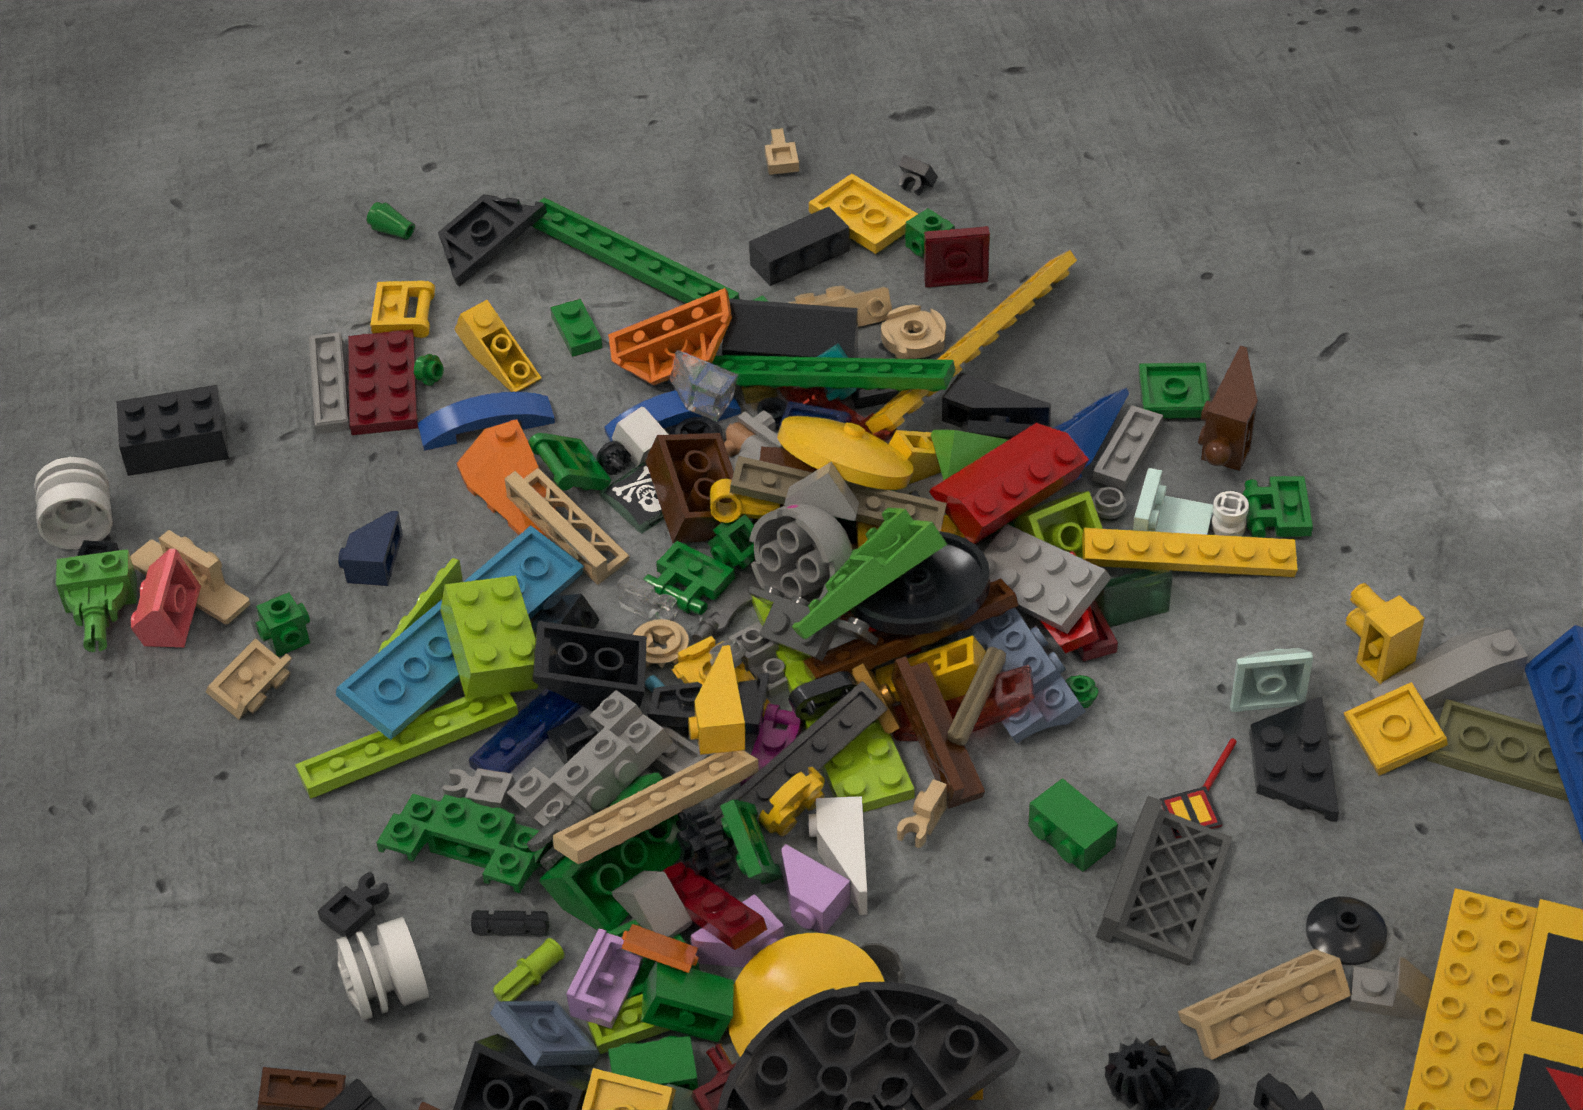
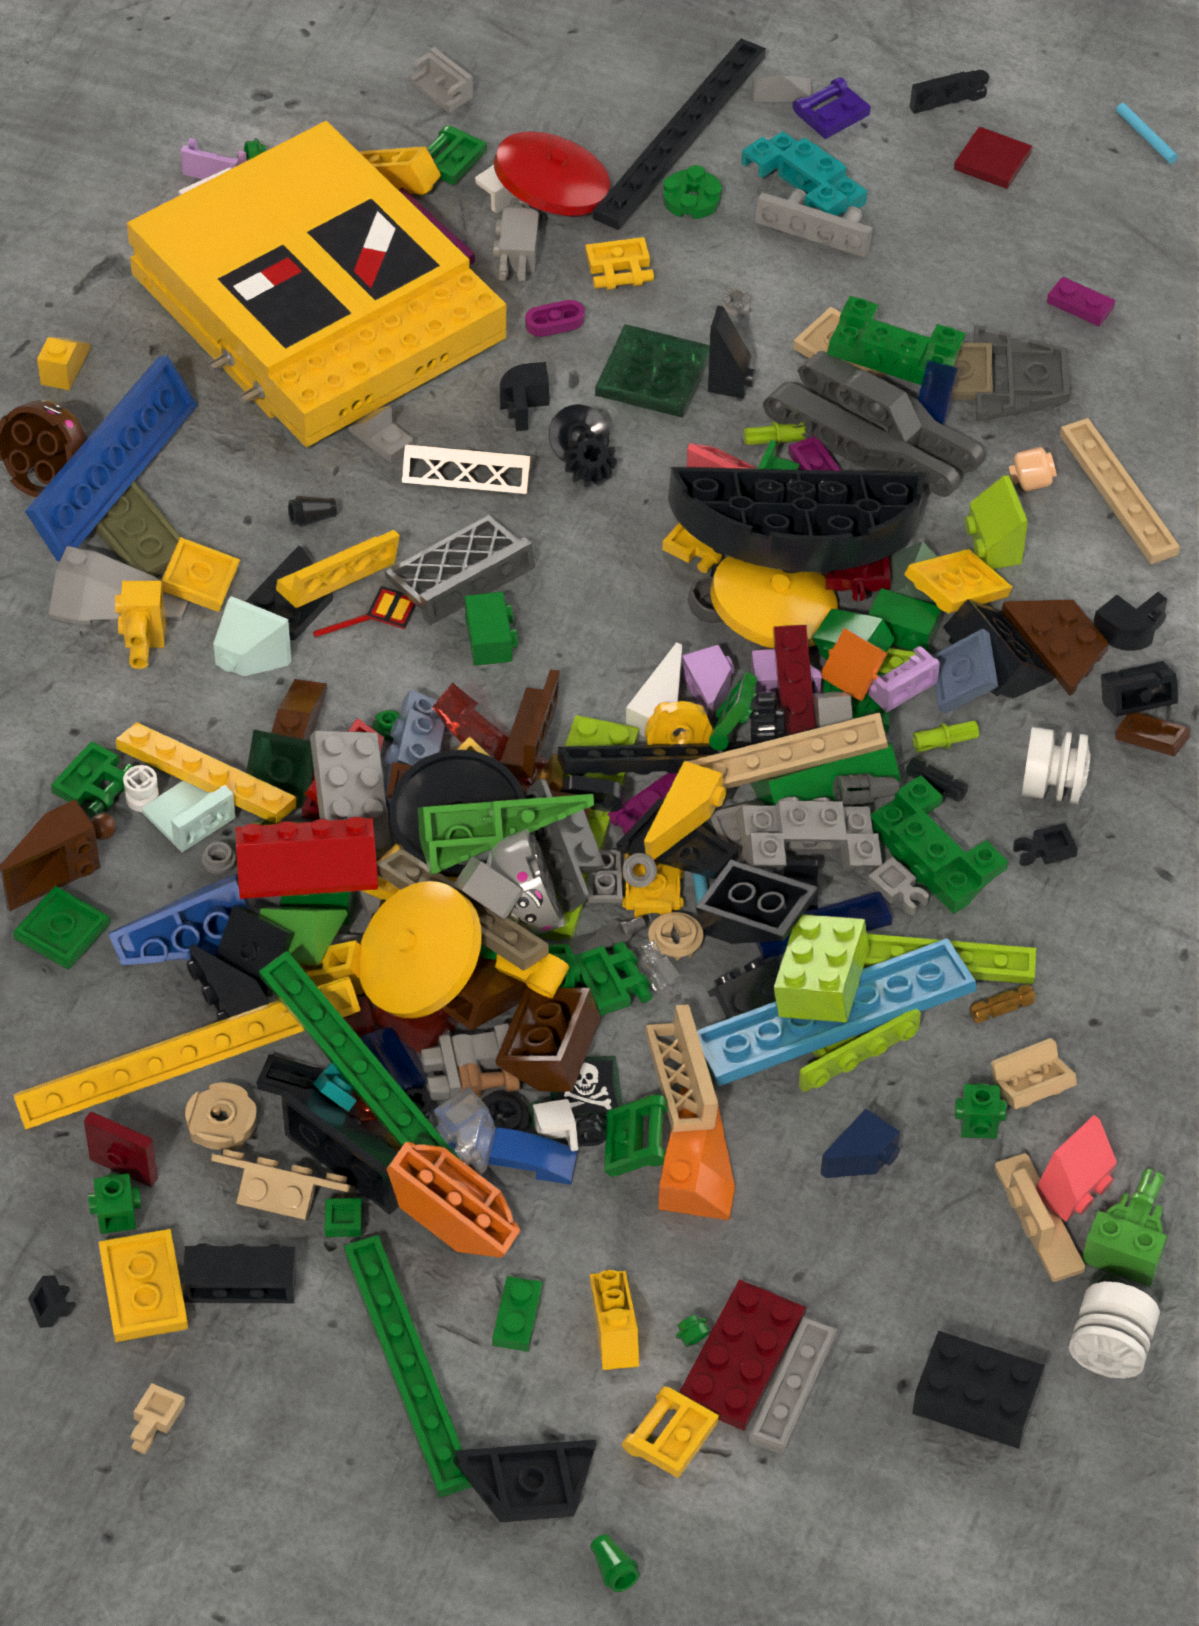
camera: 150 degrees left, 5 degrees up
blue slope [418,392,555,451] -> none
tan plate [897,779,947,848] -> none
dark tan axle [947,647,1006,746] -> none
light grey plate [1092,405,1163,491] -> none
black dish [1306,896,1387,965] -> none
none -> reddish brown slope [271,679,327,763]
none -> yellow fence [276,530,400,608]
none -> black cone [288,496,337,527]
none -> pearl gold axle [969,984,1036,1023]

